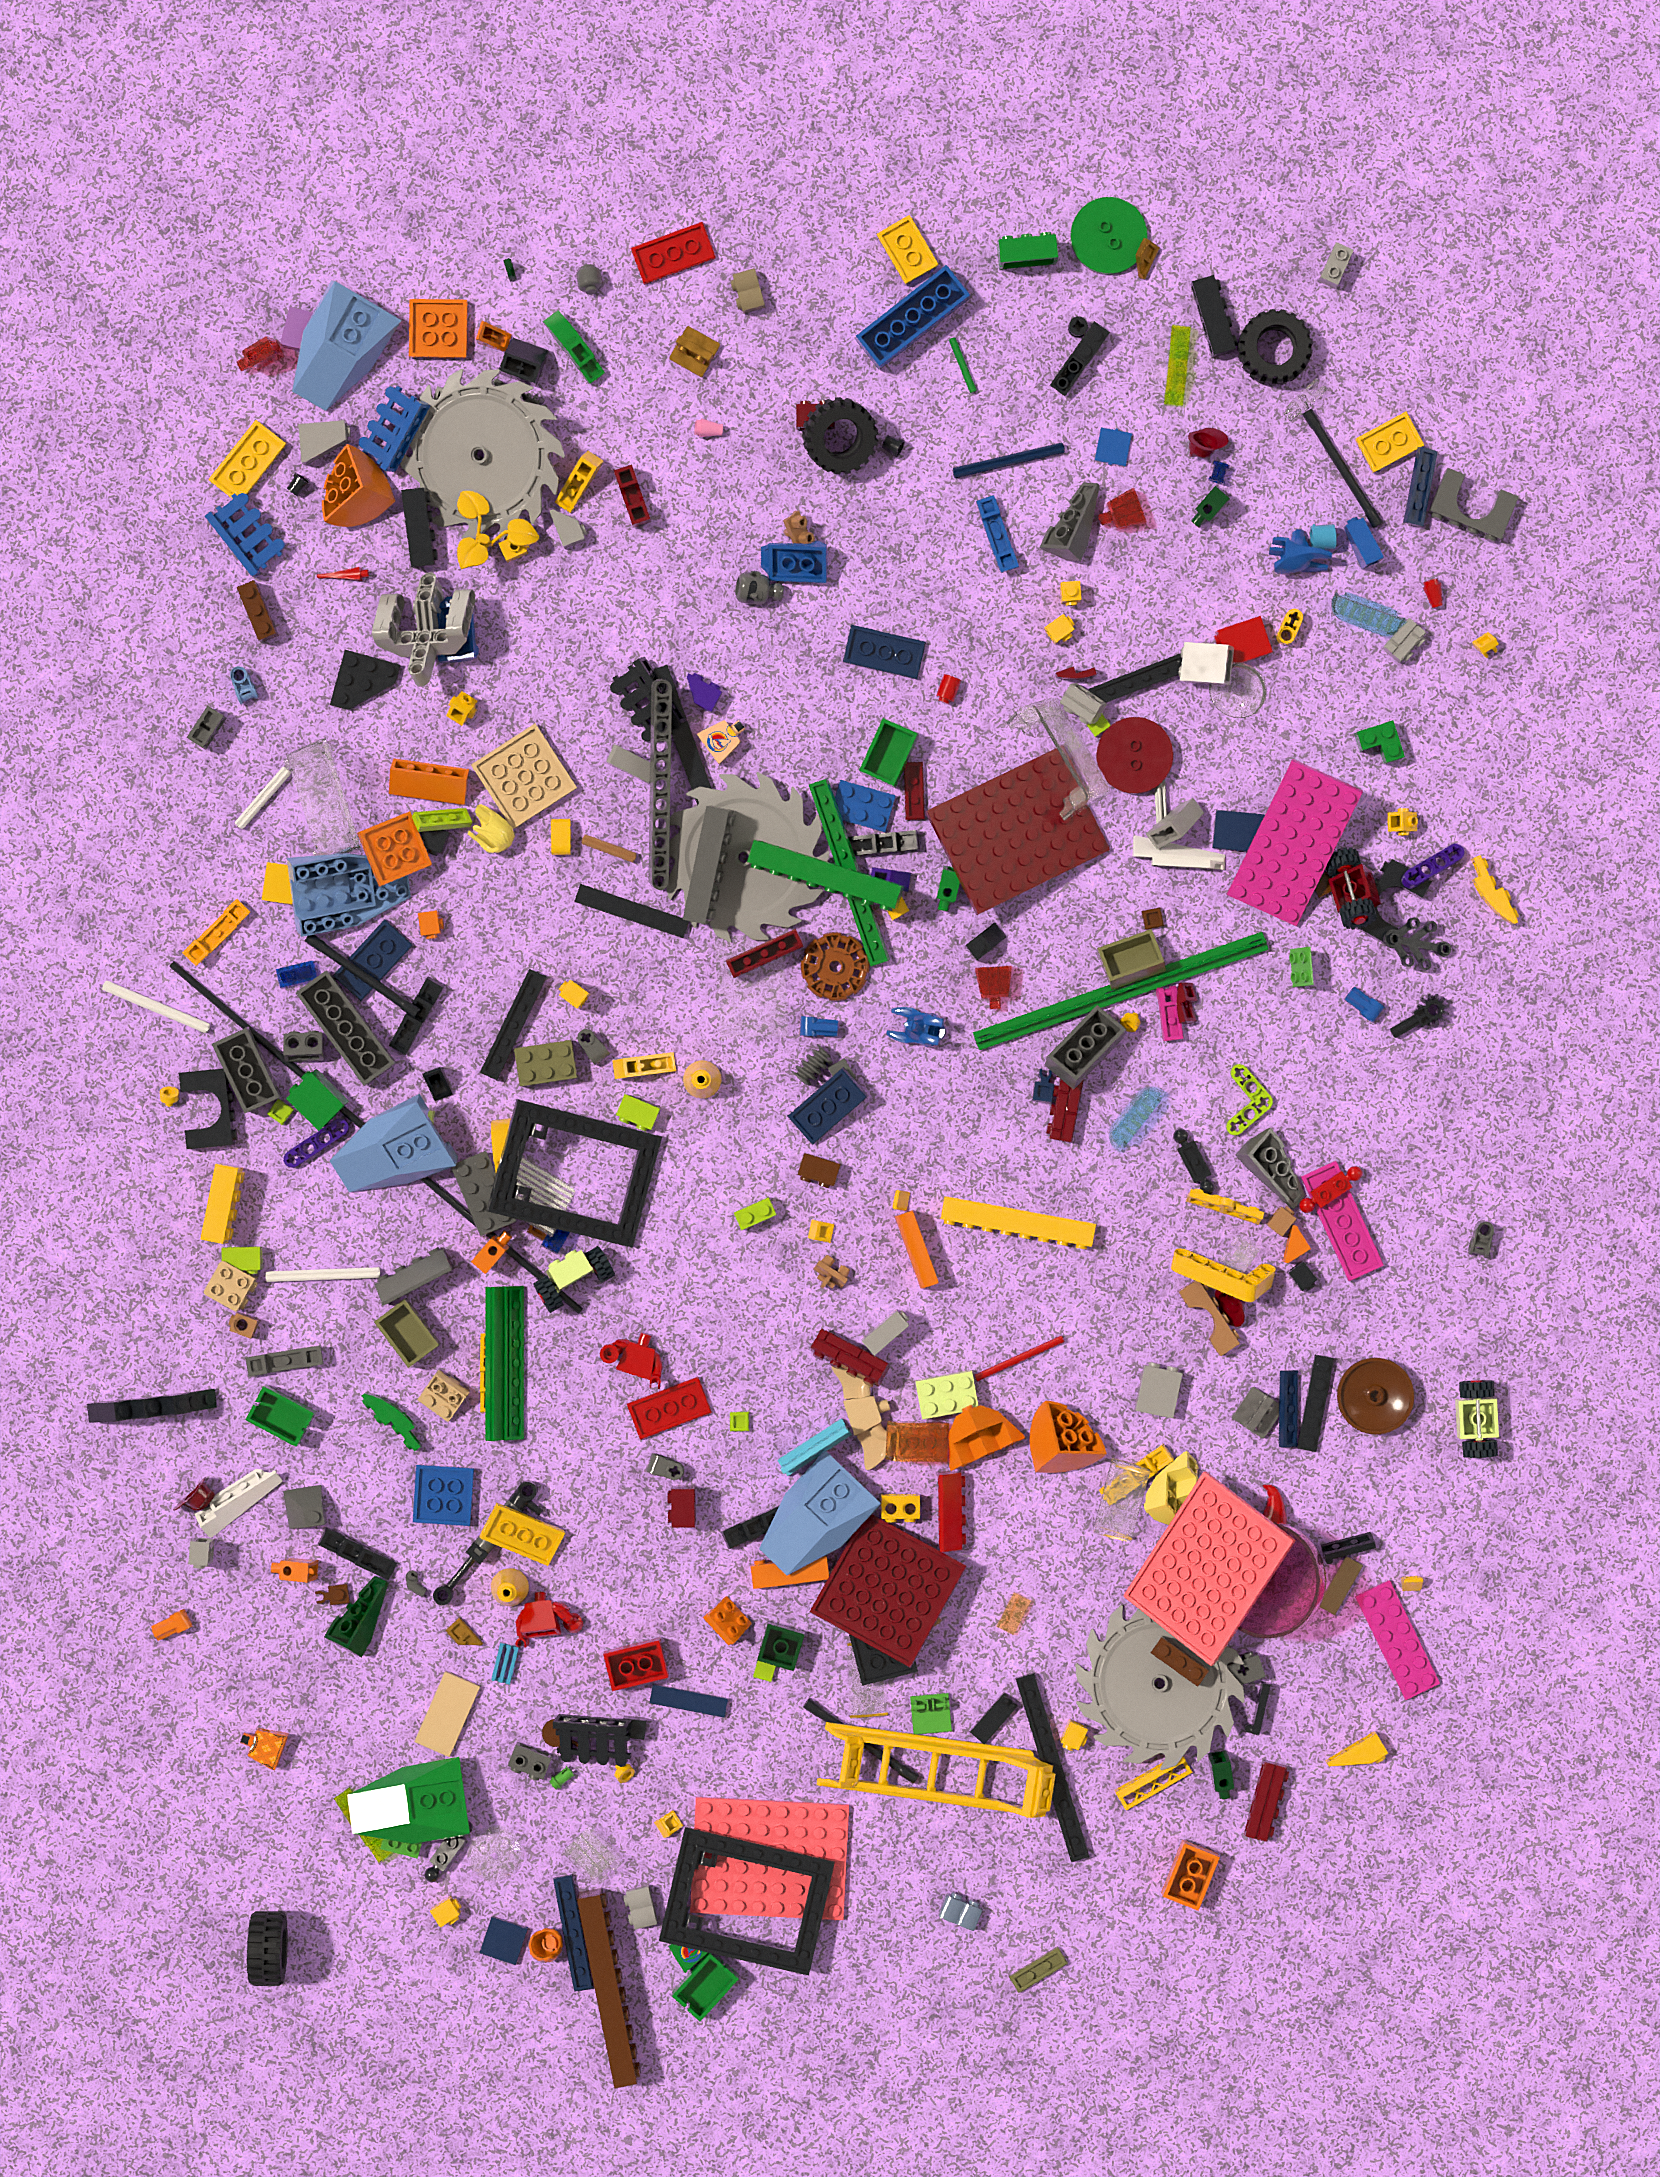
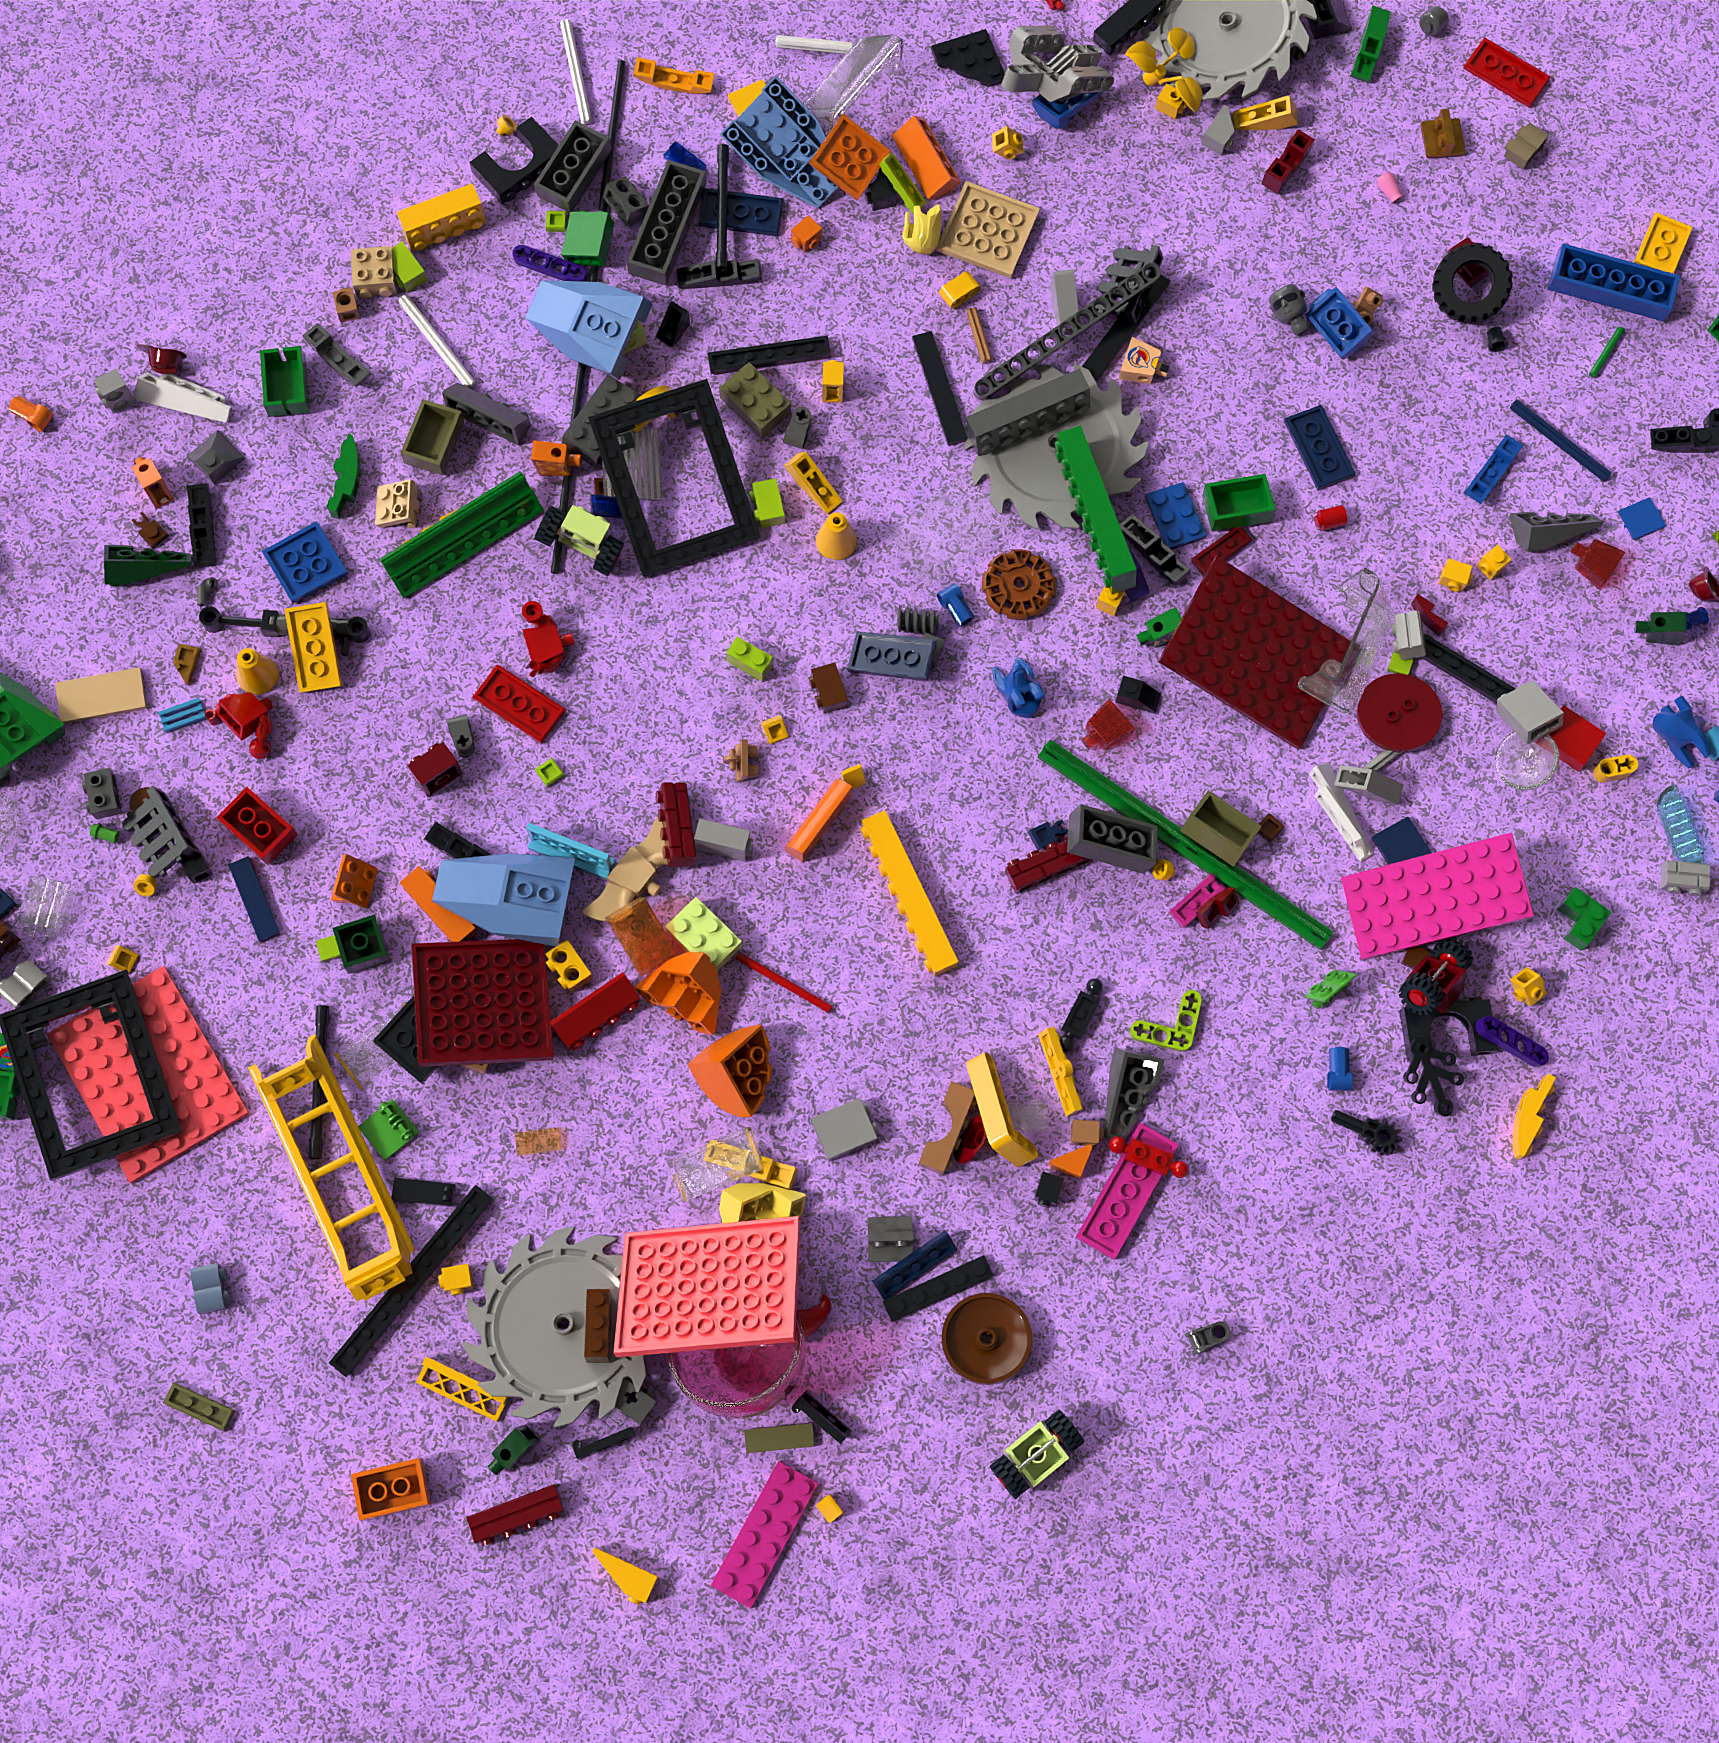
camera: 50 degrees right, 15 degrees down
black arch [87,1388,217,1423] -> none
dark purple slope [687,673,722,713] -> none
dark red brick [725,929,804,978] -> none
green plate [809,778,890,966] -> none
clear light blue brick [1109,1086,1166,1152] -> none

